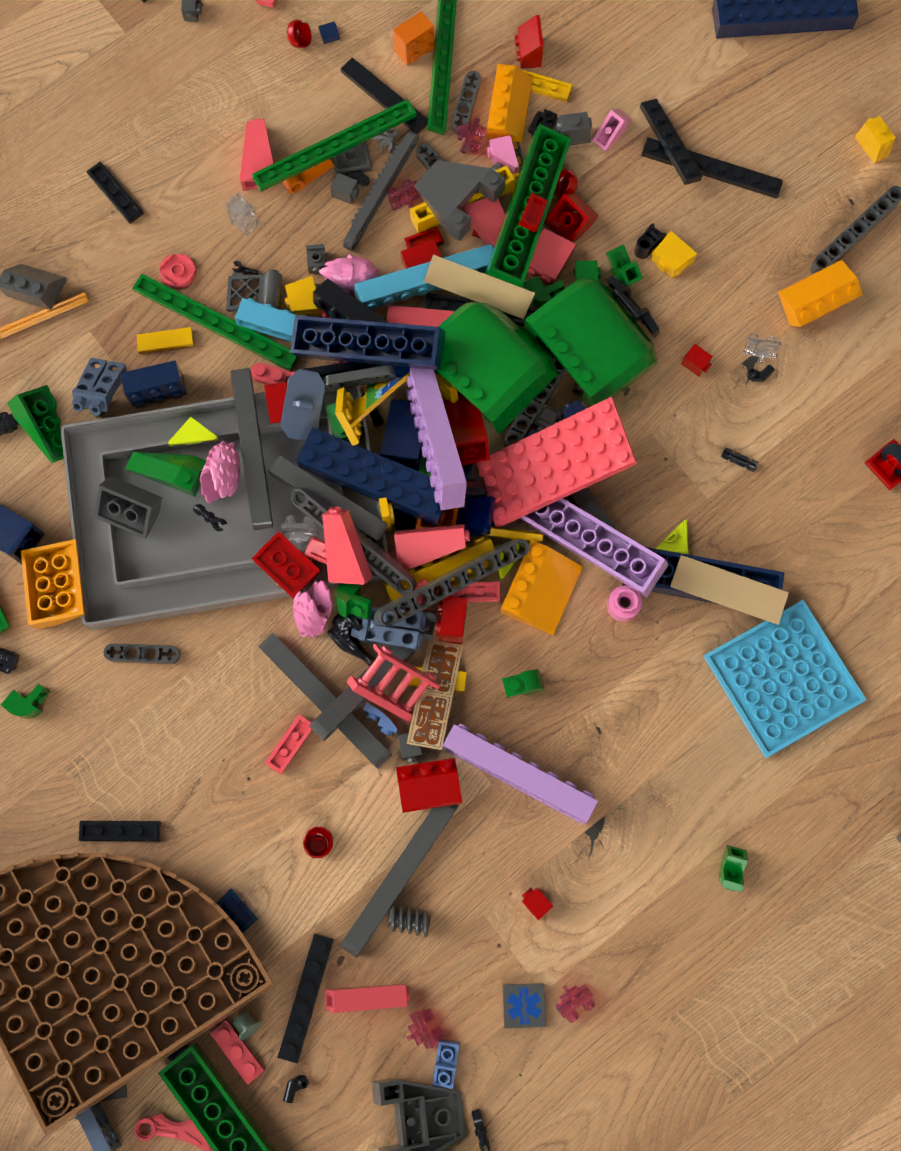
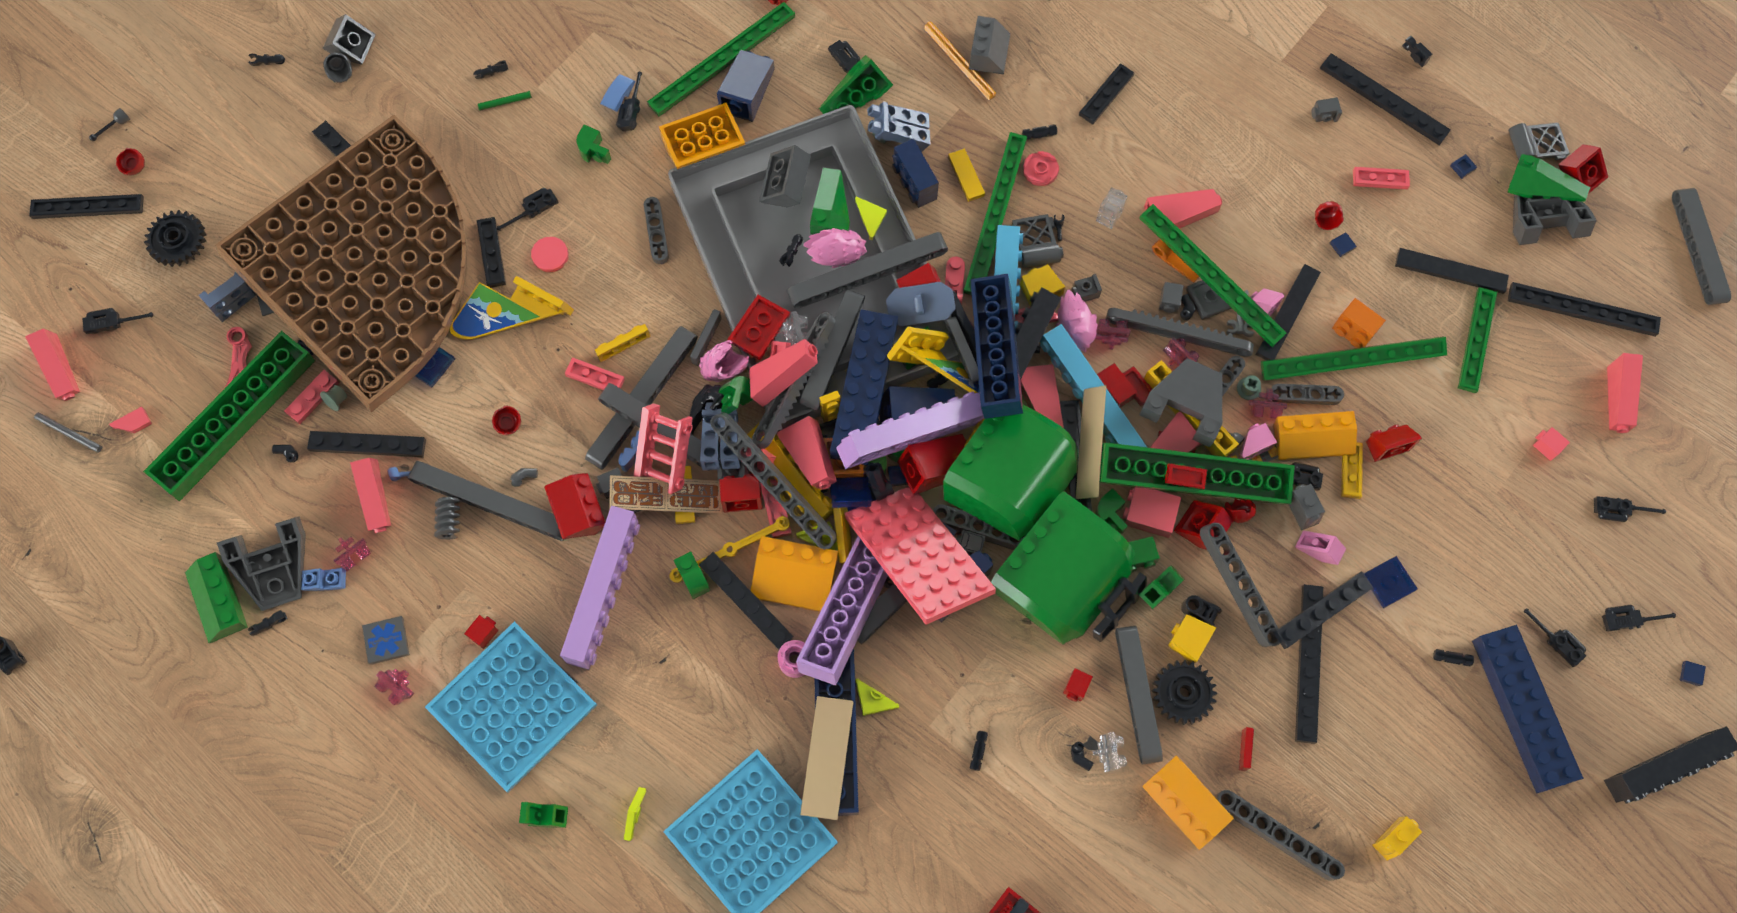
camera: 75 degrees right, 5 degrees down
none -> medium blue hand [387,467,411,481]
none -> medium azure plate [425,621,597,793]
none -> piece [450,276,574,340]
none -> black piece [497,188,559,231]
none -> dark grey arm [510,468,538,487]
none -> coral tile [531,237,569,272]
none -> yellow plate [595,324,650,362]
none -> neon yellow tile [624,787,646,841]
none -> yellow piece [669,516,790,583]
none -> dark grey tile [690,309,722,366]
none -> black plate [699,552,794,650]
none -> black axle [1022,124,1057,140]
none -> clear pink hips [1095,319,1130,350]
none -> dark grey beam [1115,626,1163,765]
none -> black gear [1152,660,1218,725]
none -> dark grey beam [1200,523,1280,647]
none -> sand green piece [1237,375,1261,400]
none -> red tile [1239,727,1254,771]
none -> bright pink slope [1250,288,1284,316]
none -> clear blue tile [1364,556,1418,609]
none -> black axle [1433,649,1474,666]

